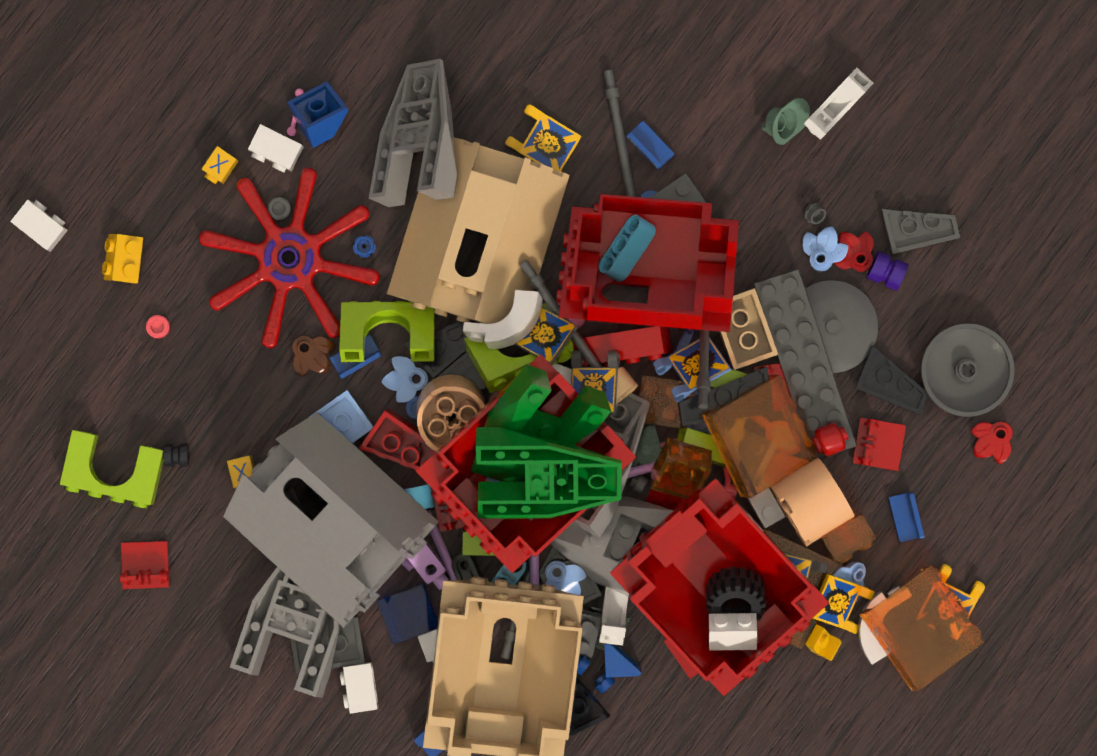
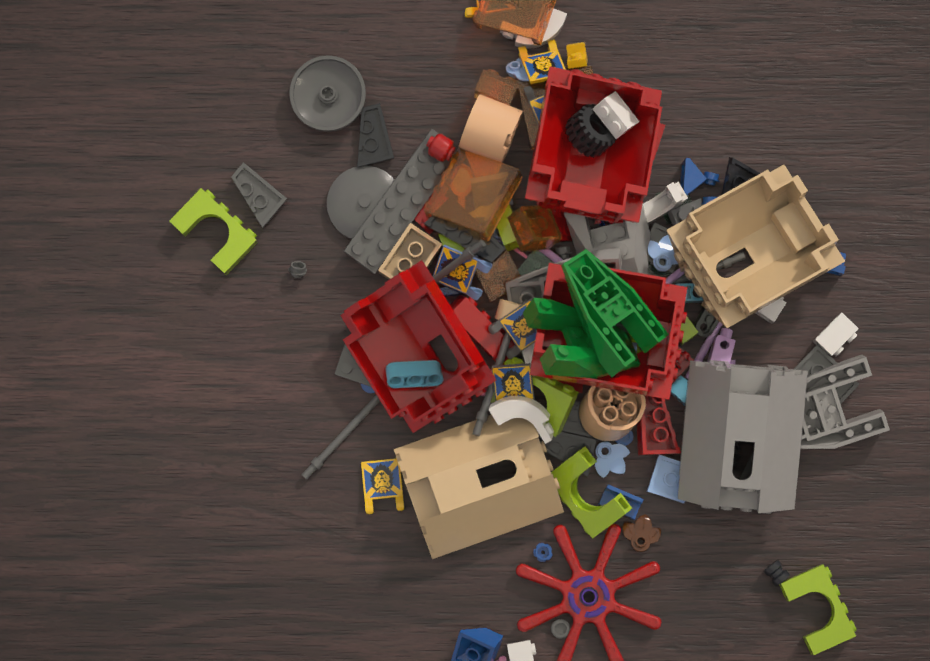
camera: 130 degrees left, 5 degrees down
red hinge [120,541,169,589] -> none
coral tile [146,315,170,338] -> none
yellow brick [227,455,255,488] -> none
light grey wedge [369,59,457,207] -> none
clear blue slope [377,584,438,644] -> none
blue panel [626,121,675,170] -> none
coral hand [724,467,738,498] -> none
white brick [741,476,785,528] -> none
sand green piece [761,98,810,145] -> none
light blue plate [803,226,848,271] -> none
white arch [804,68,874,140] -> none
red plate [834,231,874,272] -> none
red hinge [853,418,906,471] -> none
dark purple wheel [866,251,909,291] -> none
blue panel [888,492,925,542] -> none
red plate [971,421,1013,464] -> none
none -> lime arch [170,188,258,275]

